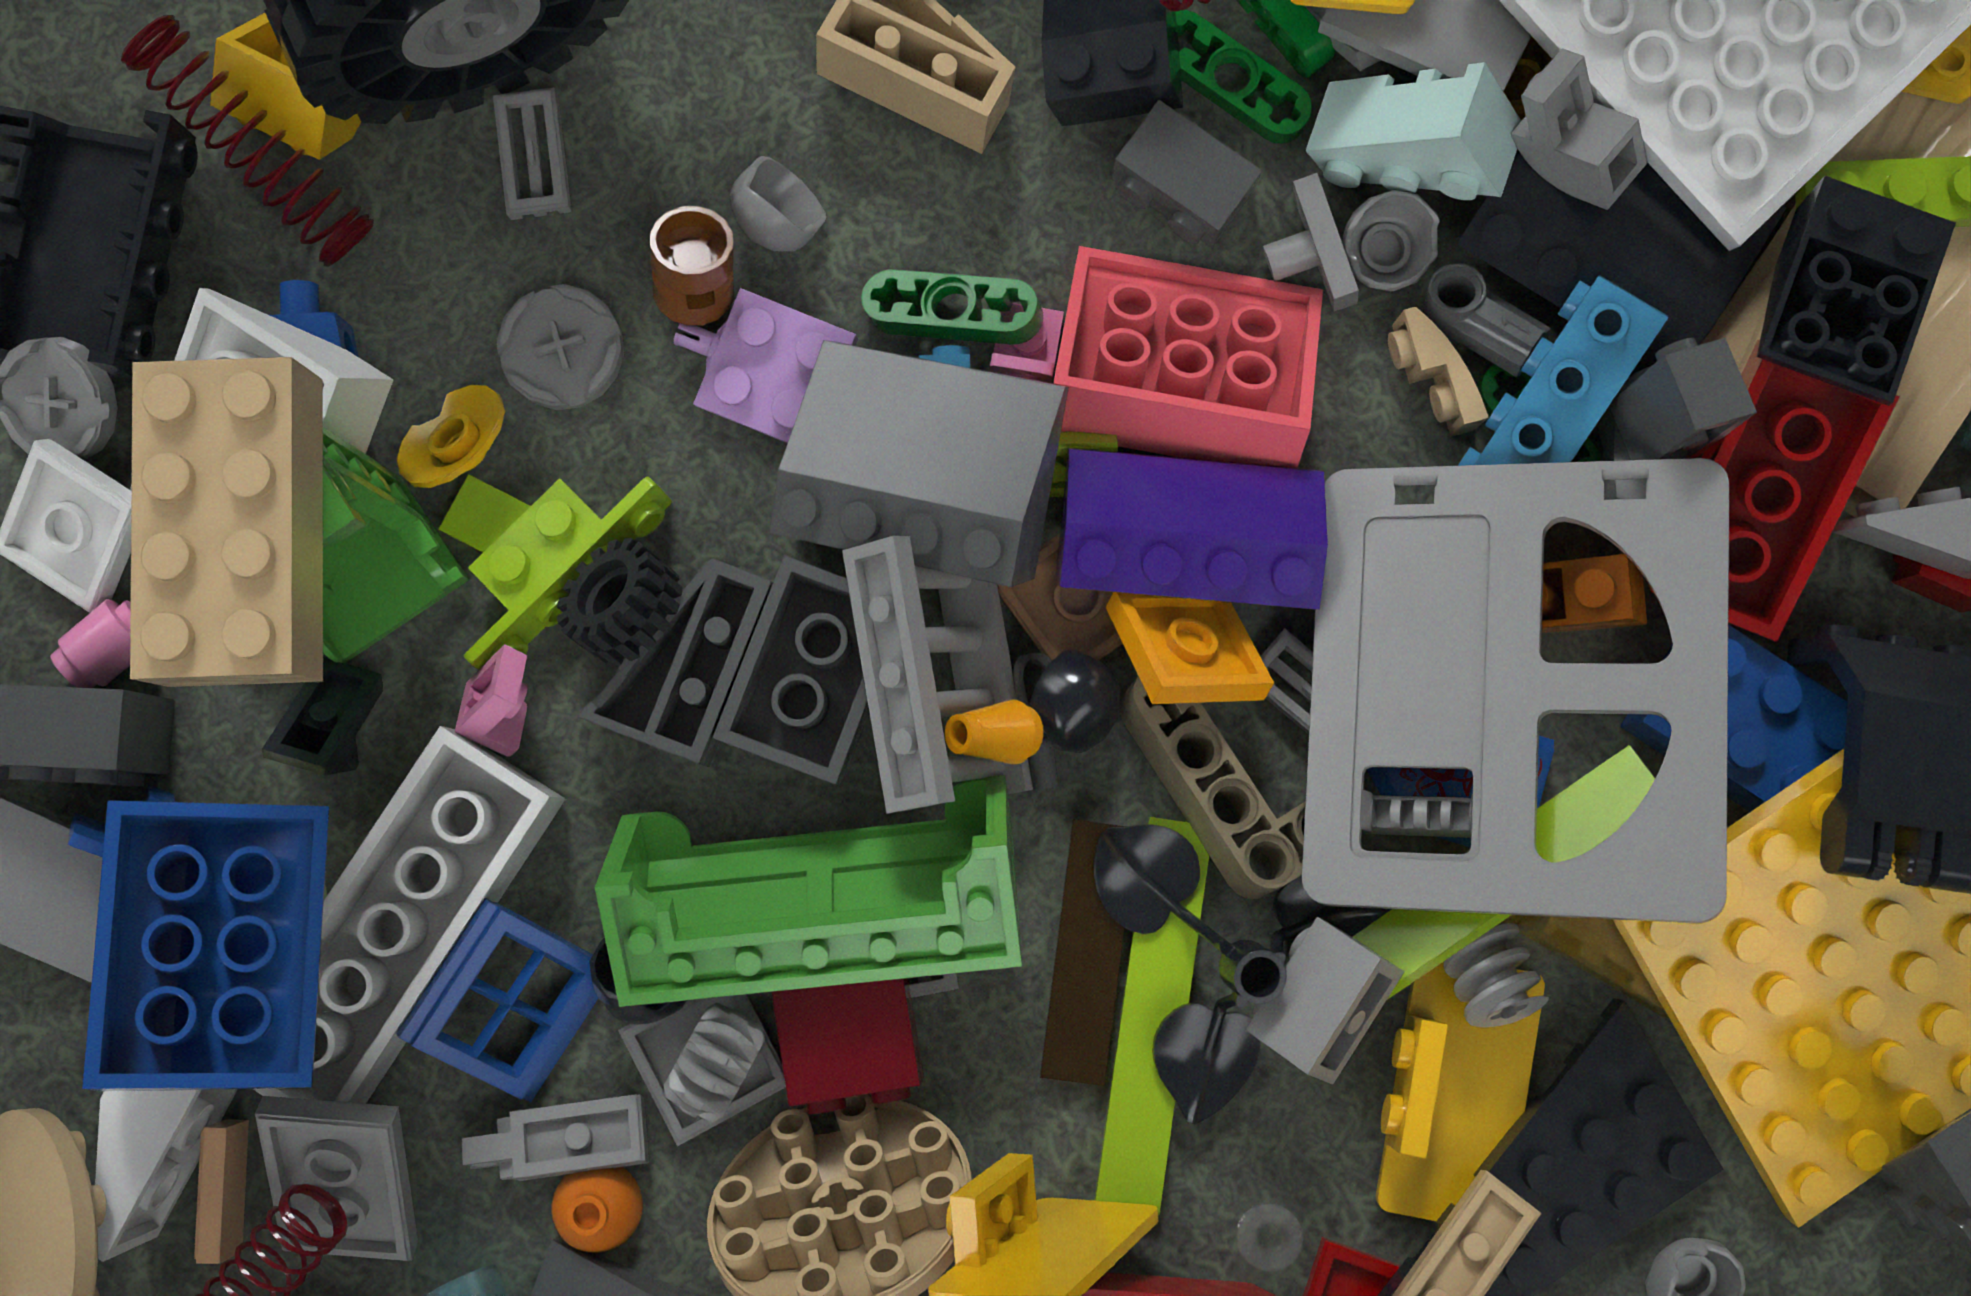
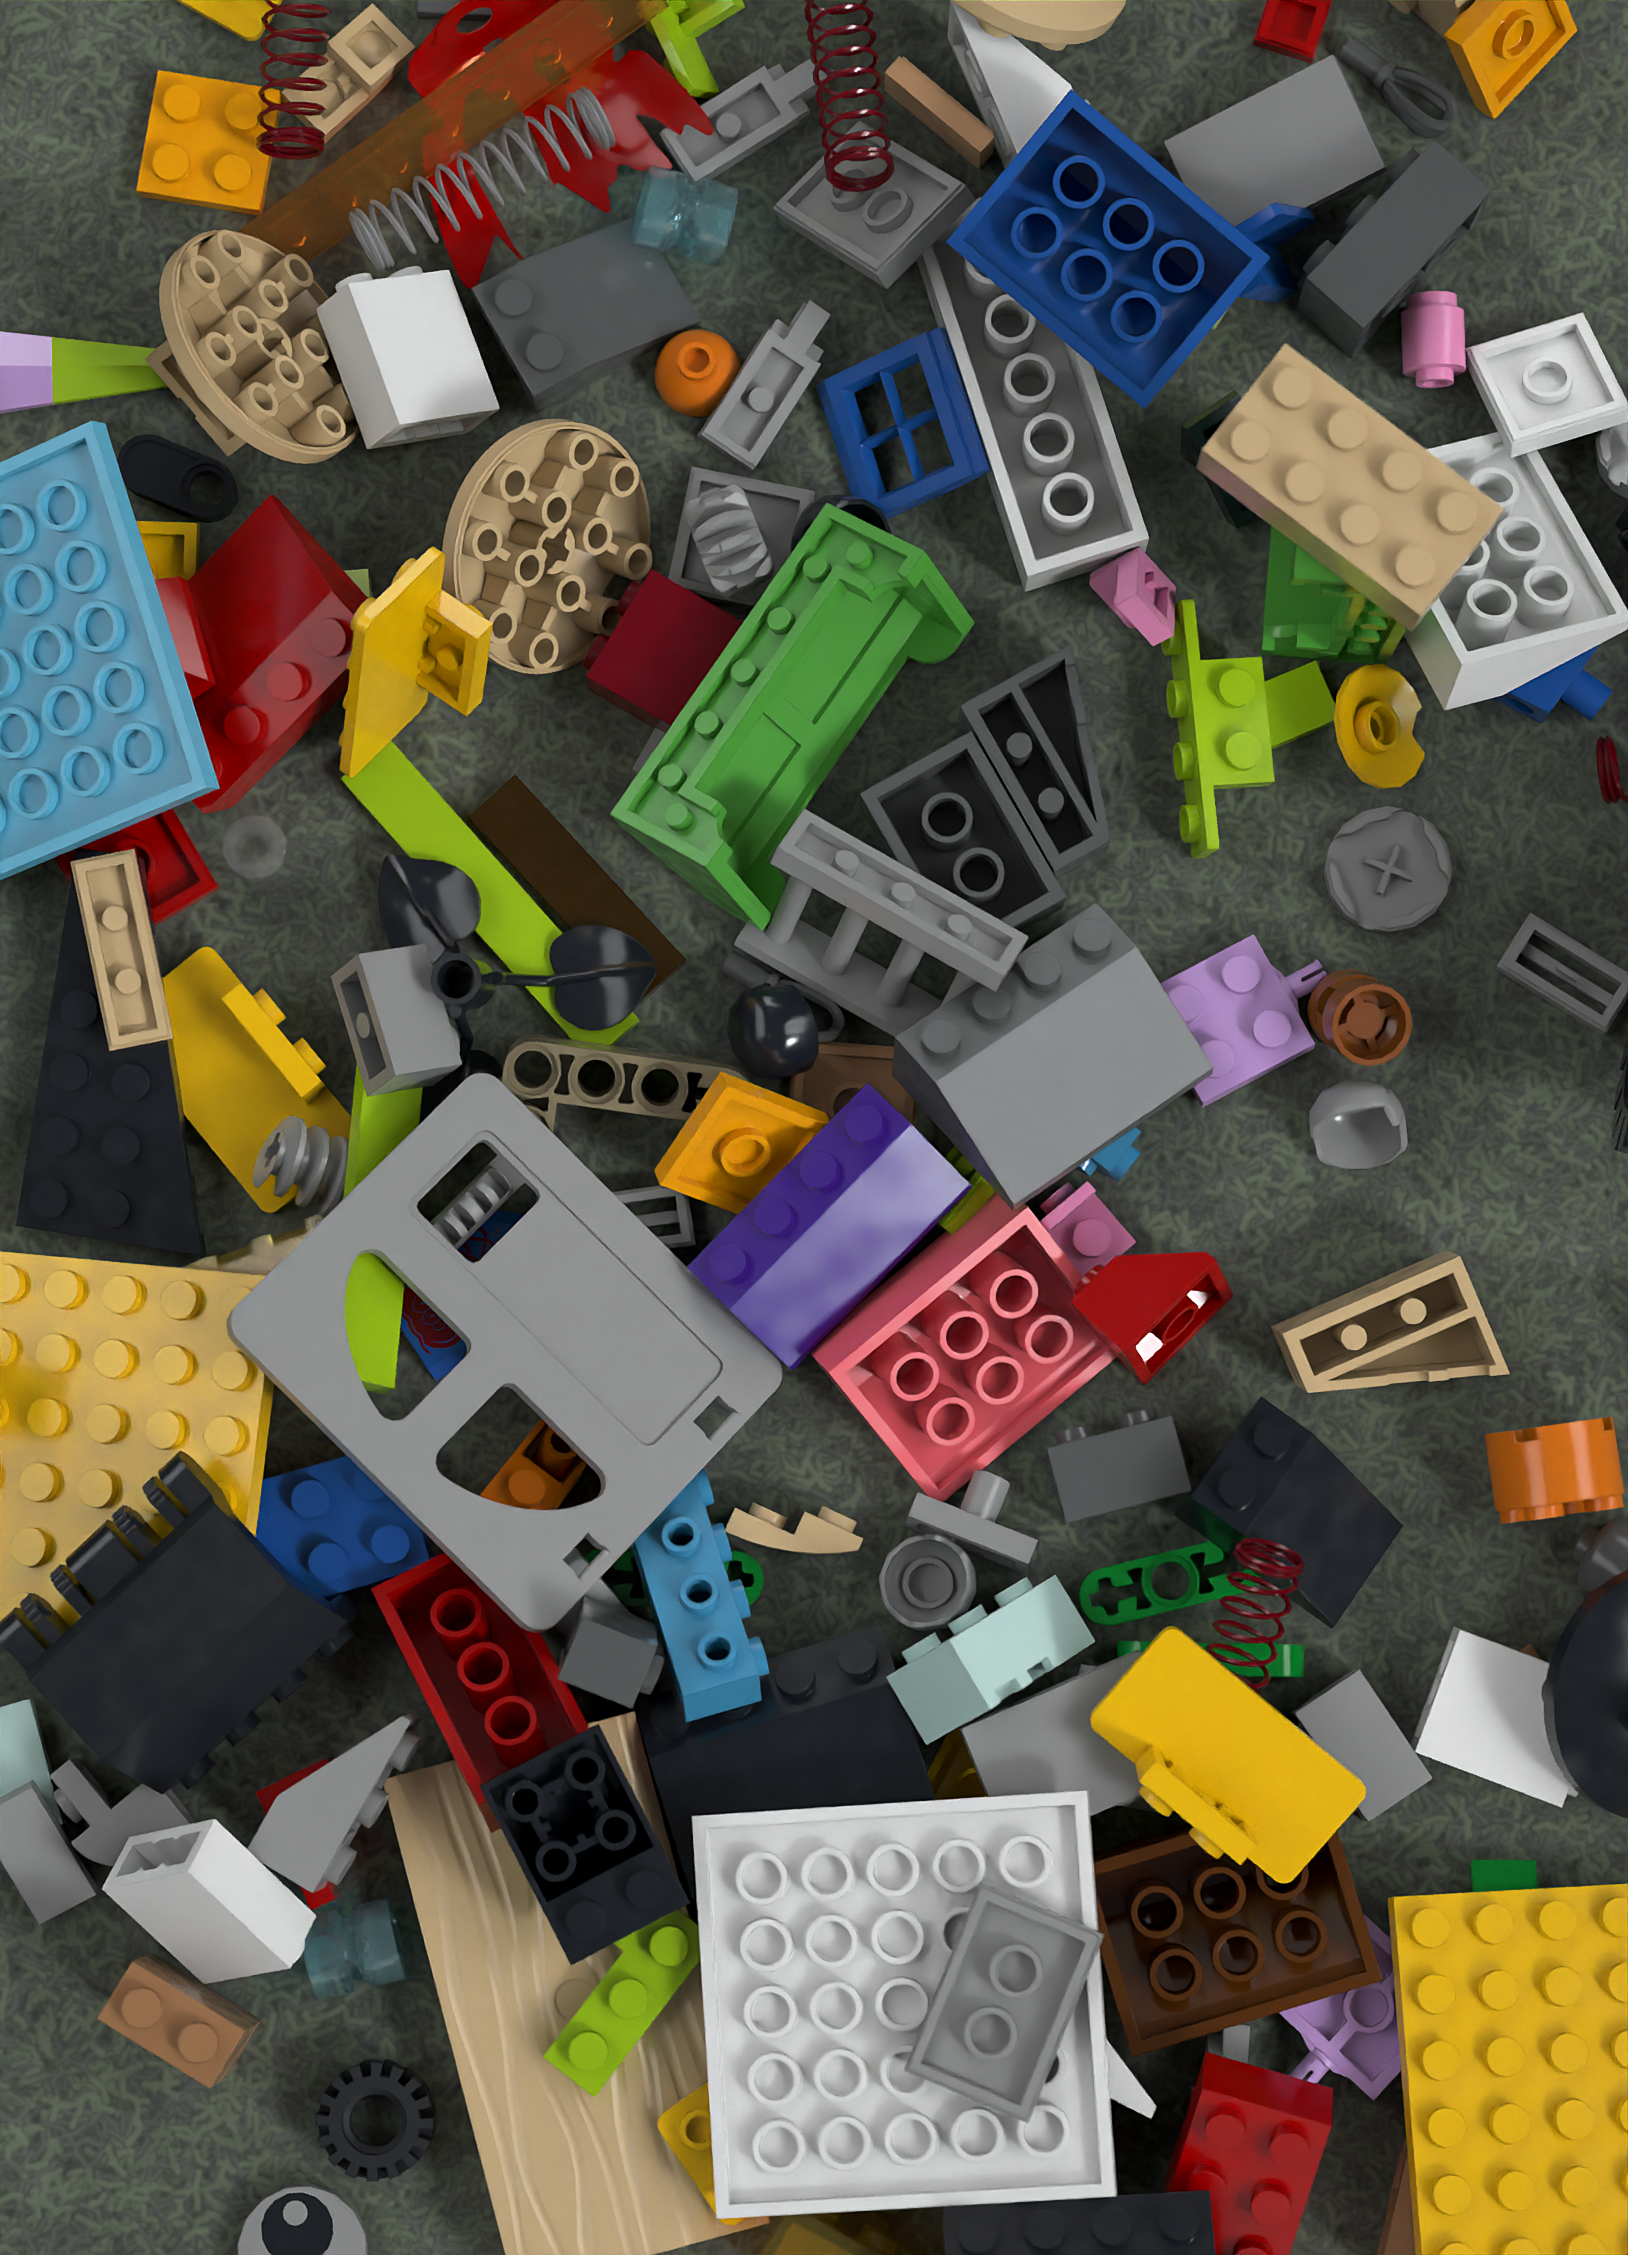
camera: 130 degrees right, 0 degrees up
black tyre [557,538,682,665] -> none
green beam [861,269,1043,345] -> none
light orange cone [945,699,1043,765] -> none
dark grey piece [1423,264,1551,378] -> none
light grey brick [1511,48,1647,210] -> none
none -> red slope [1070,1252,1234,1386]

